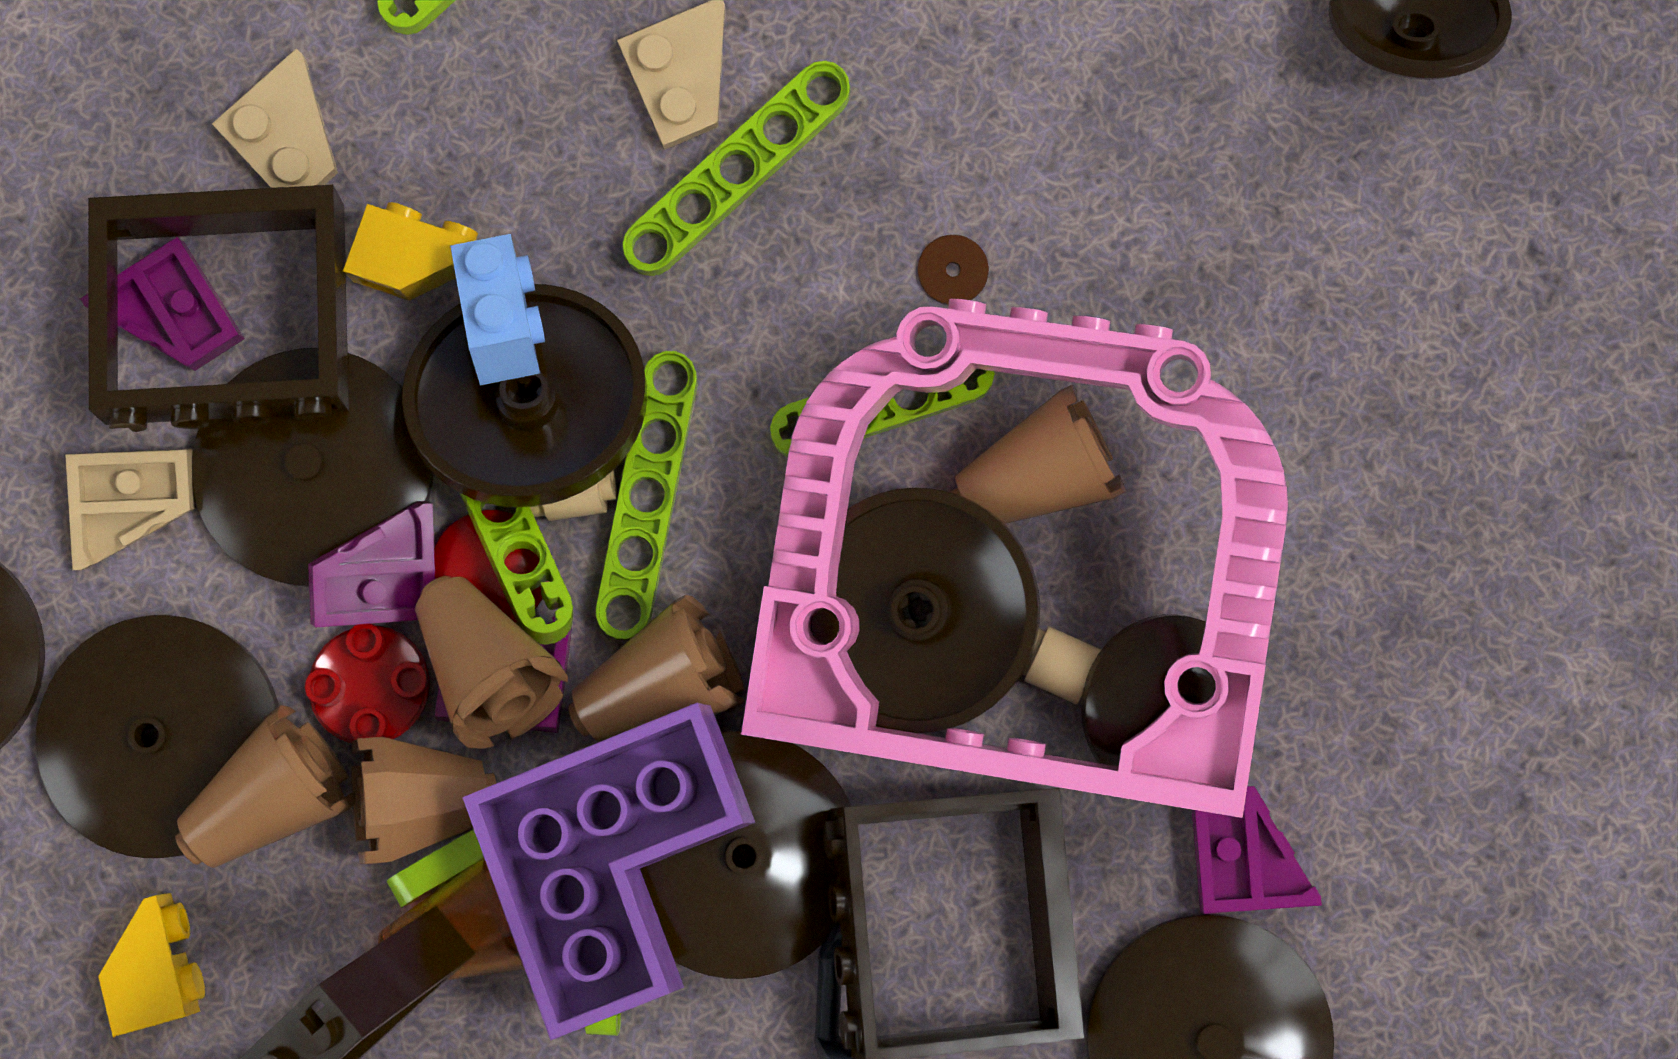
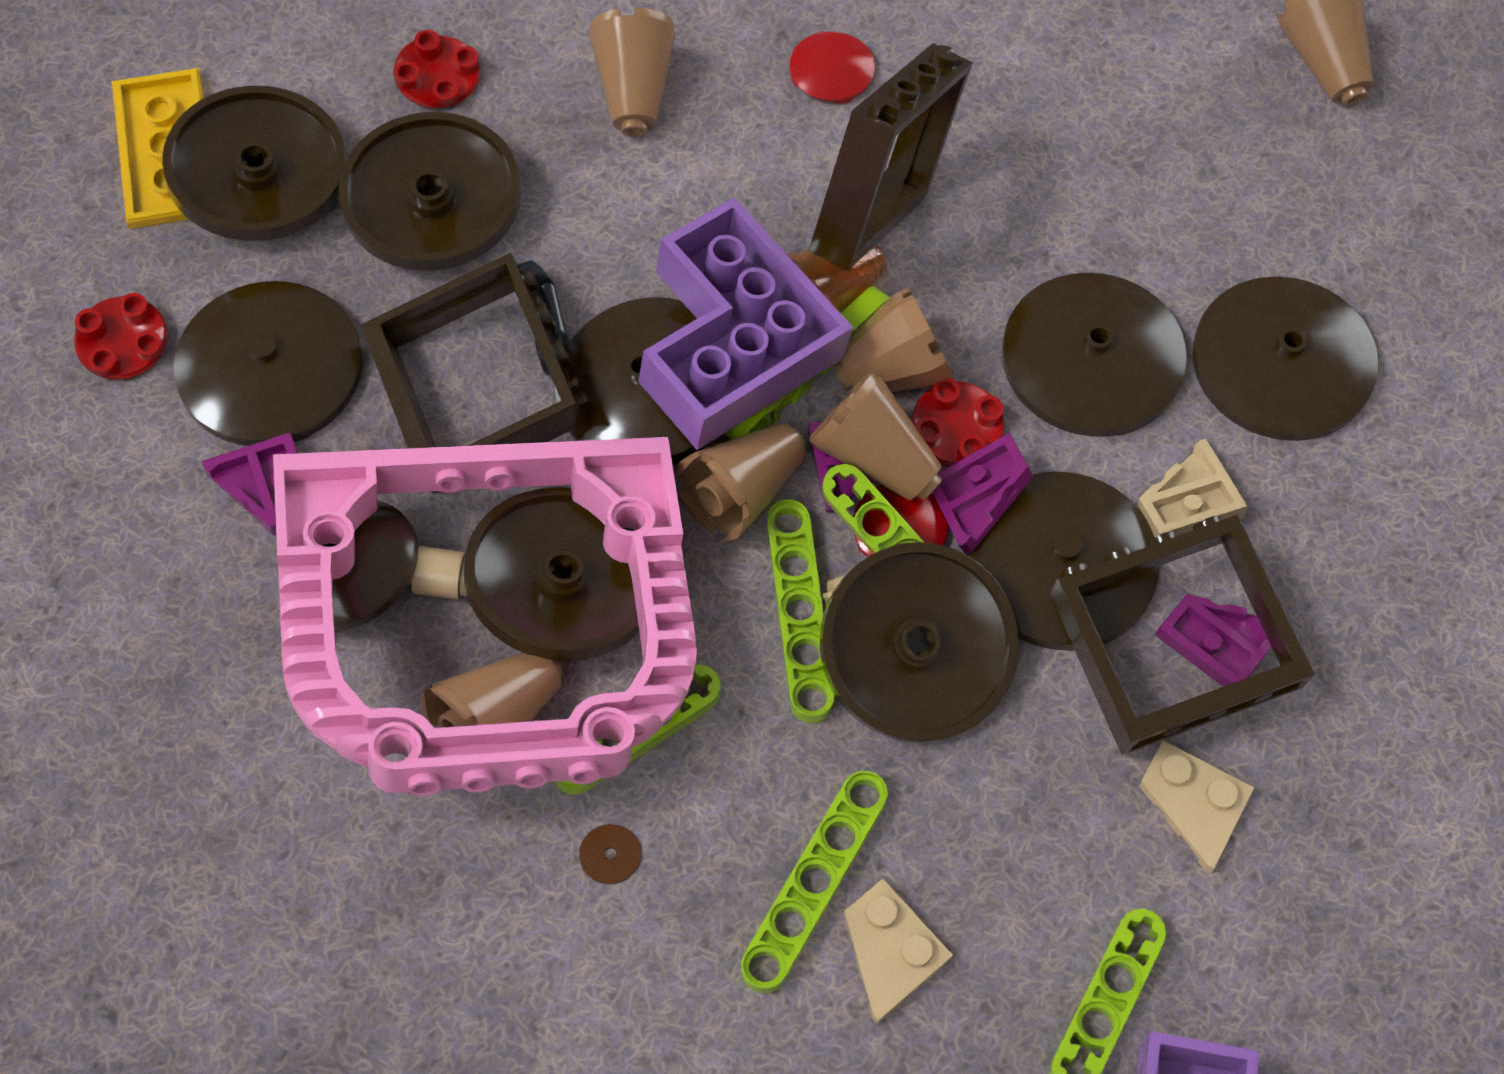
camera: 160 degrees right, 20 degrees down
yellow slope [98,893,205,1037] -> none
medium nougat cone [175,705,356,868] -> none
yellow slope [343,202,478,301] -> none
light blue brick [450,234,545,385] -> none

